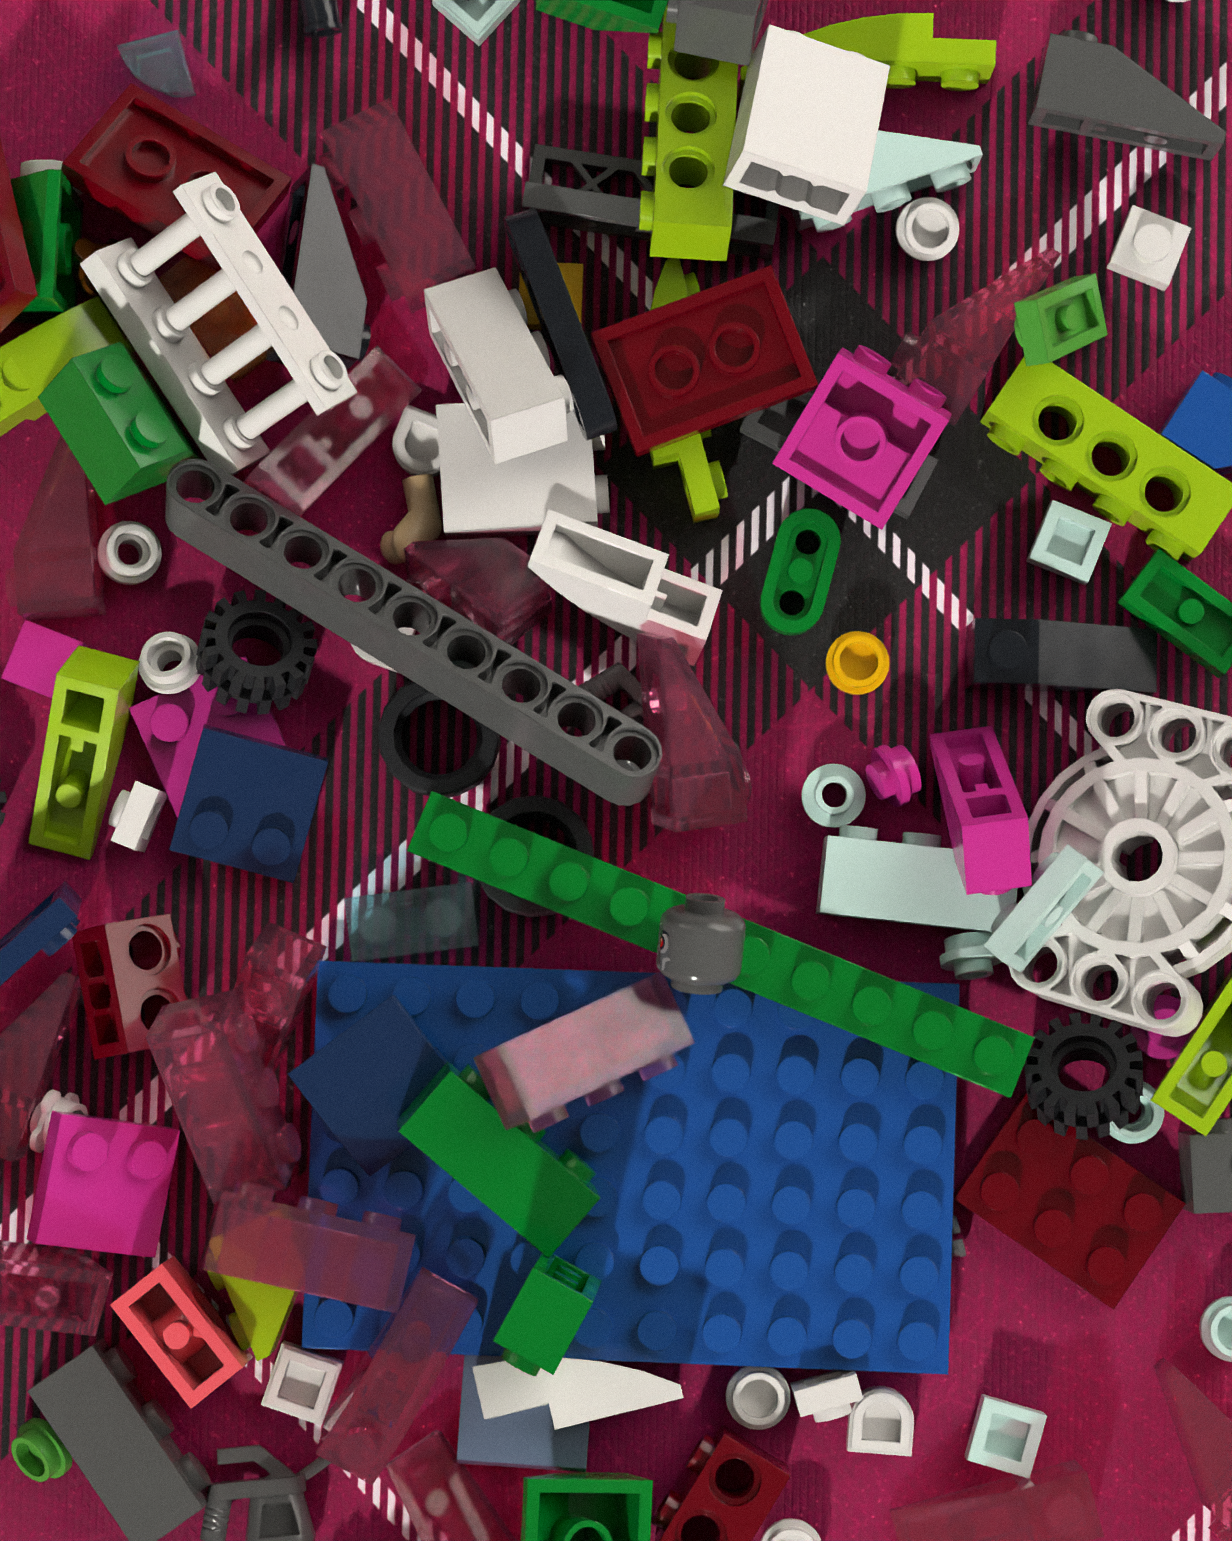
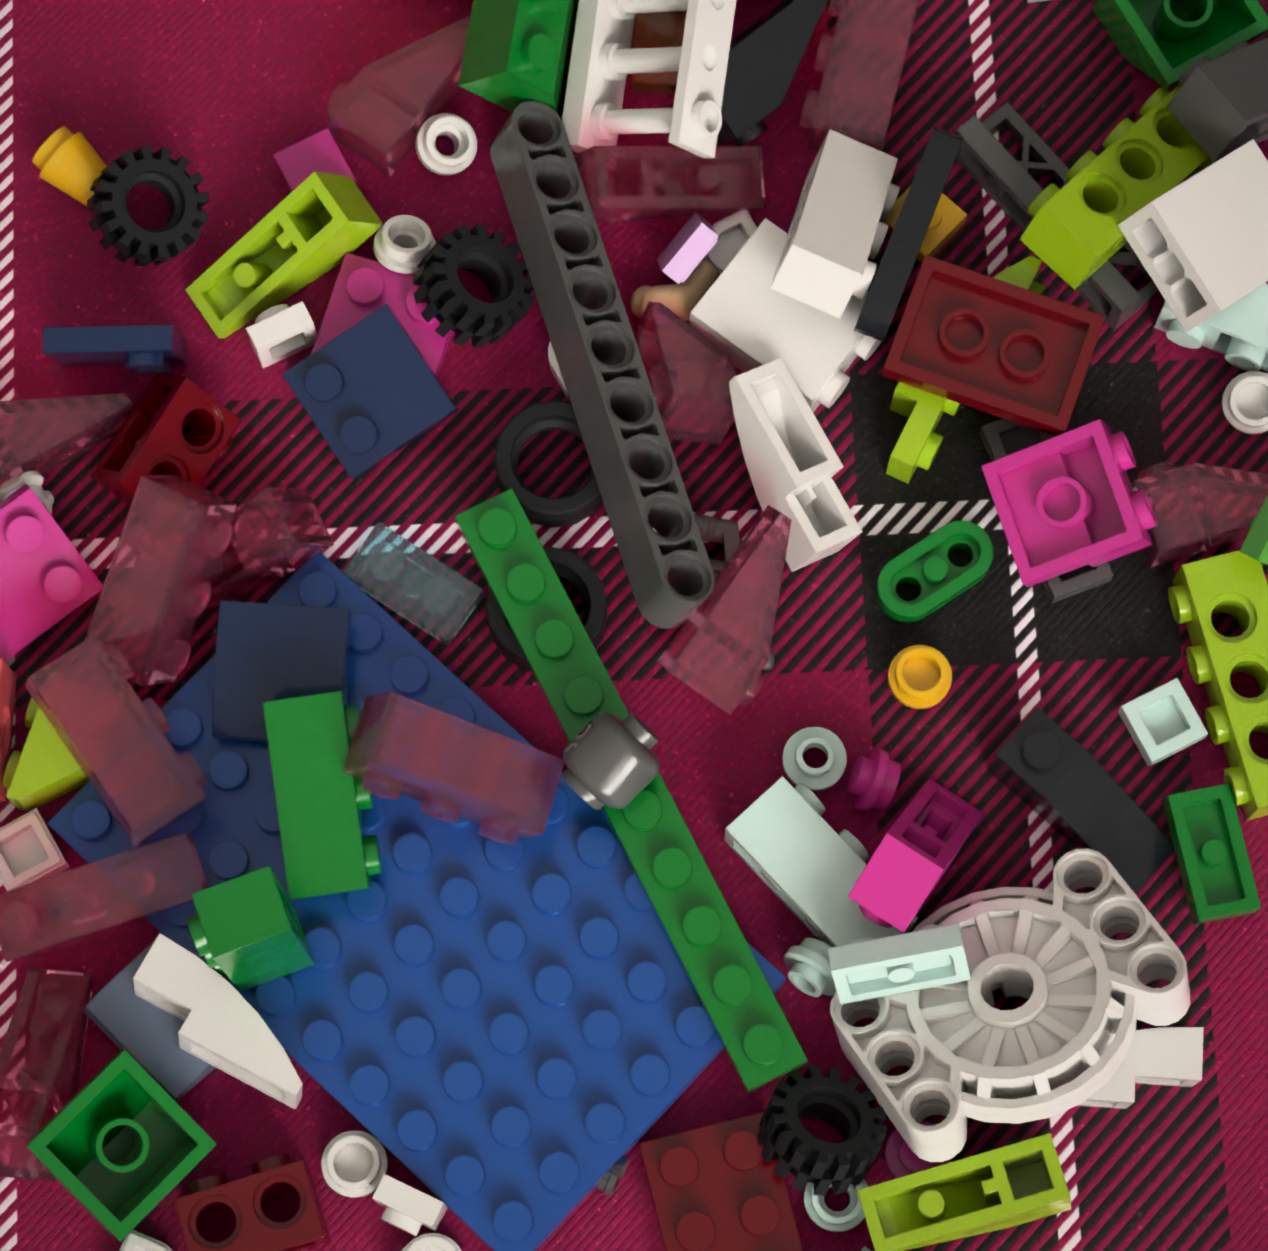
camera: 40 degrees right, 10 degrees down
none -> tile [656,212,719,284]

